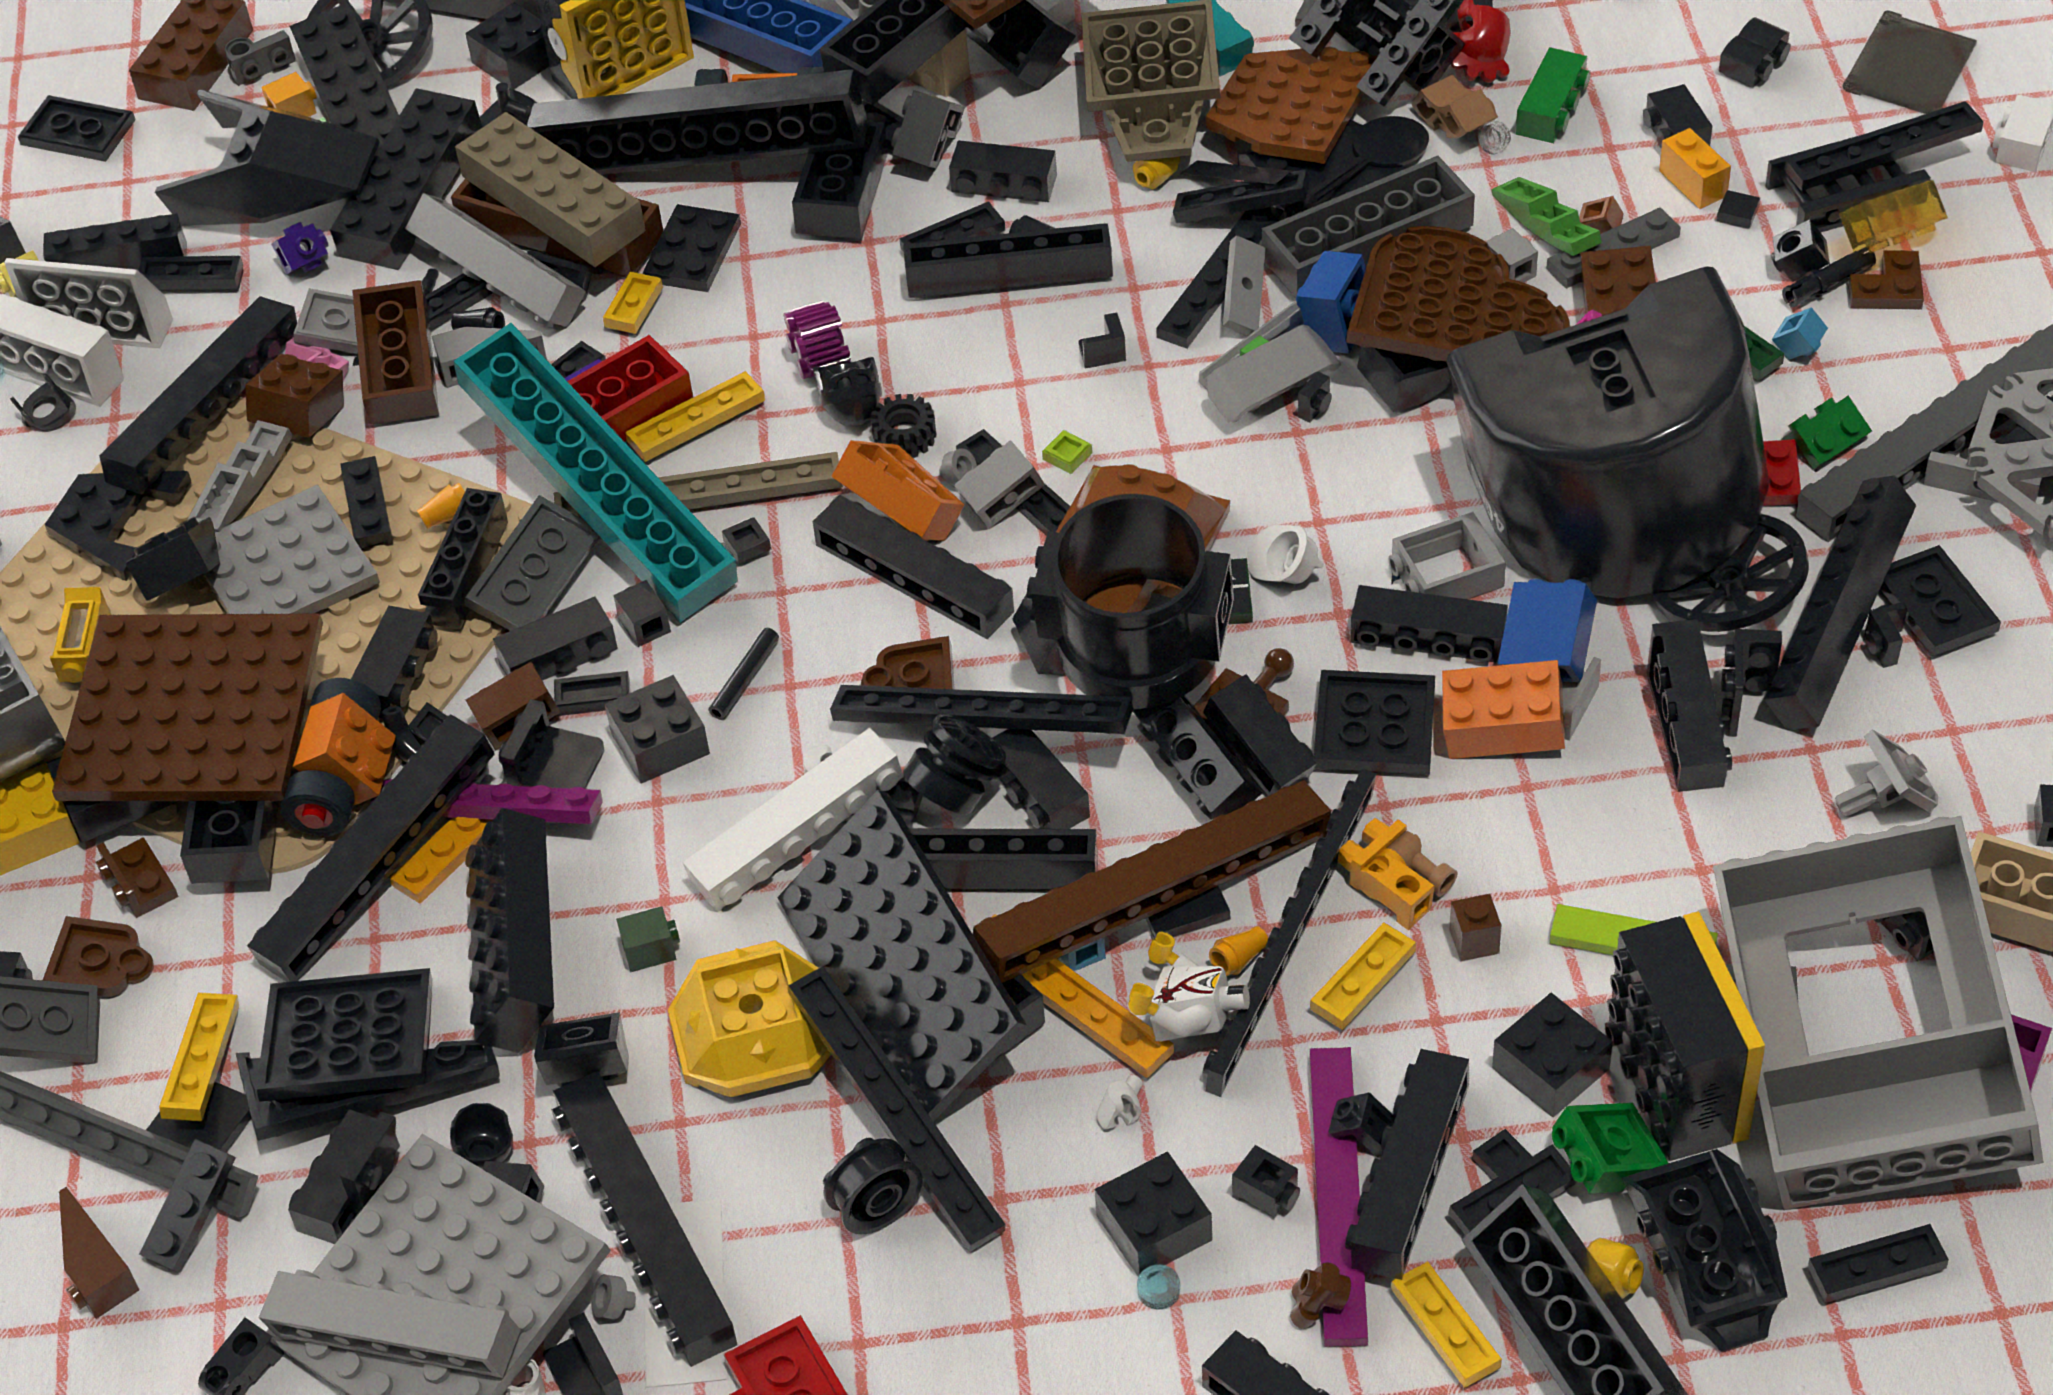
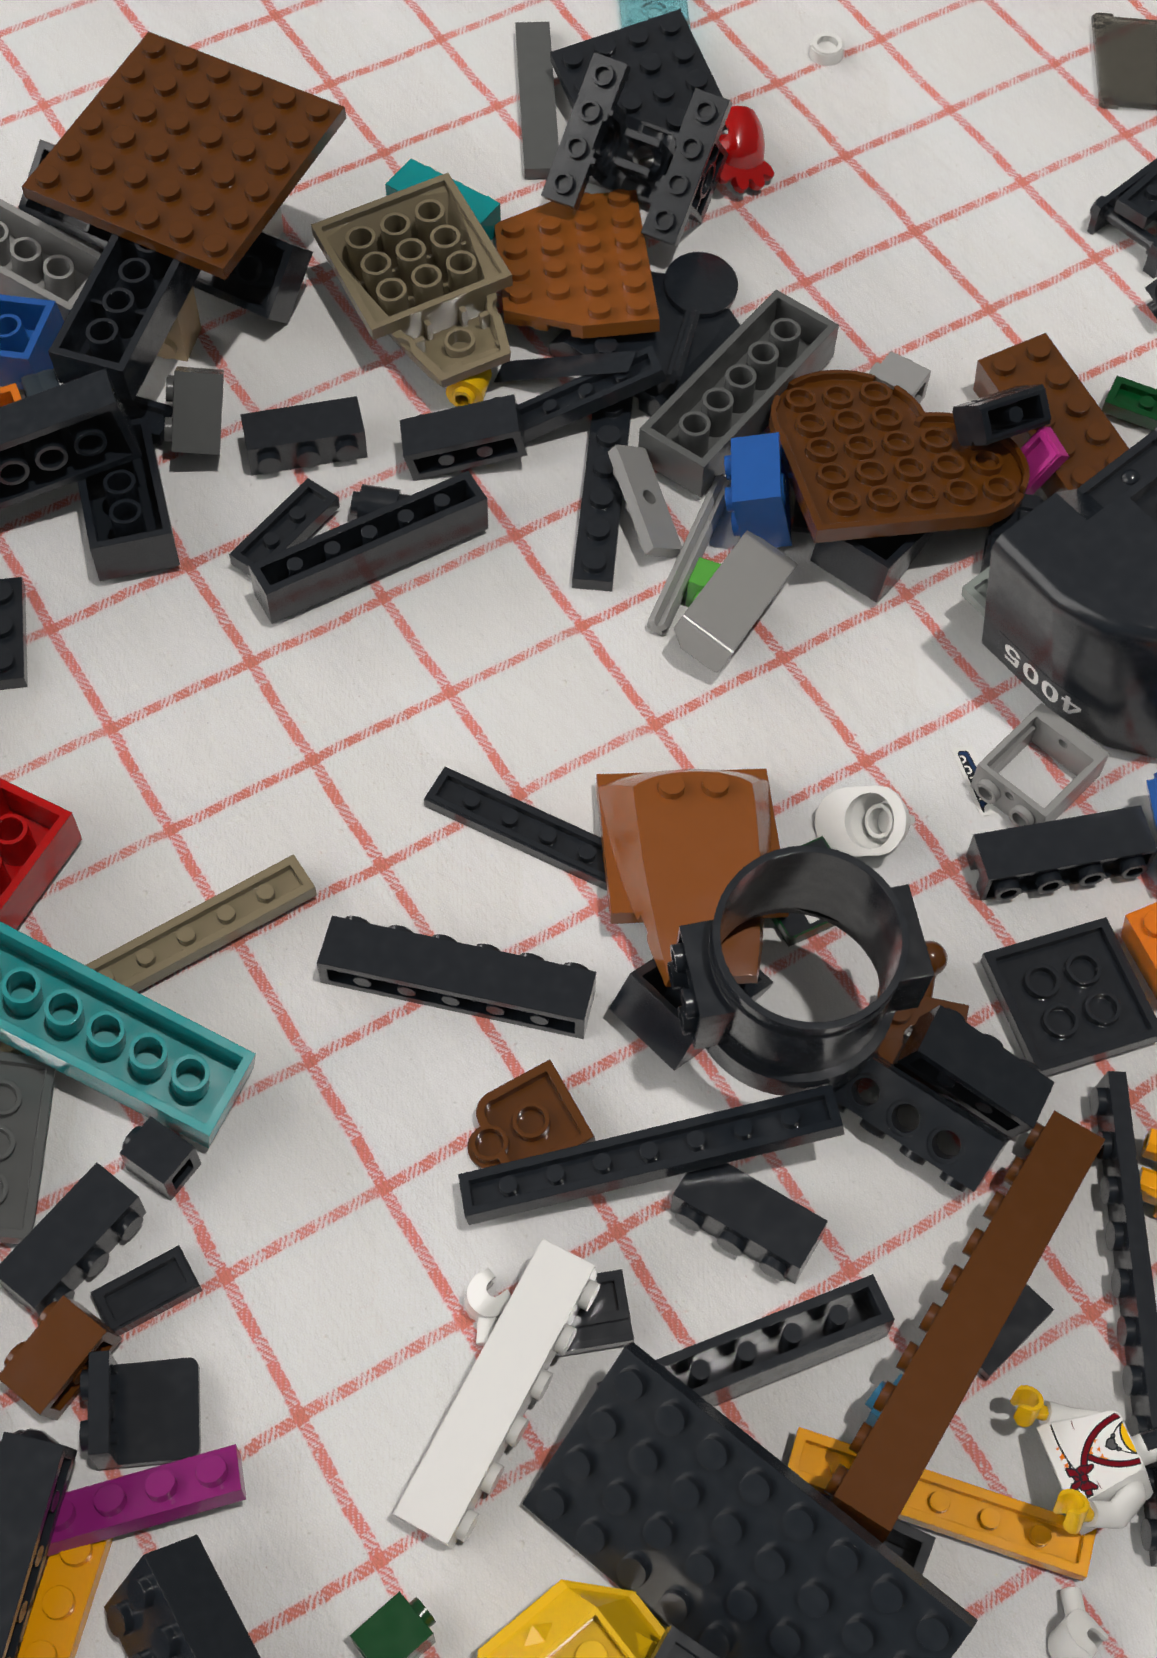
camera: 30 degrees left, 10 degrees up
black brick [604,675,710,784] -> none
yellow plate [625,371,765,462] -> none
black piece [708,627,779,720] -> none
black plate [722,517,771,563] -> none
magenta brick [783,301,851,379] -> none
black helmet [813,357,882,426] -> none
orange wedge [831,440,965,542] -> none
black tyre [871,394,937,458] -> none
black wheel [903,714,1006,815] -> none
light grey tile [939,449,977,486] -> none
light grey brick [954,440,1045,529] -> none
lime tile [1042,430,1093,474] -> none
black panel [1078,312,1126,369] -> none
light orange cone [1209,926,1268,976] -> none
black plate [1298,371,1332,423] -> none
medium nougat brick [1411,74,1498,139] -> none
clear plate [1478,120,1511,155] -> none
bright green slope [1491,177,1602,256] -> none
green brick [1516,47,1591,144] -> none
dark grey plate [1546,207,1681,289] -> none
dark orange slope [1579,196,1624,234] -> none
black brick [1643,84,1713,148] -> none
light orange brick [1659,128,1731,209] -> none
black tile [1717,190,1760,228] -> none
black brick [1719,17,1791,87] -> none
none -> black brick [400,394,528,481]
none -> black brick [952,384,1052,446]

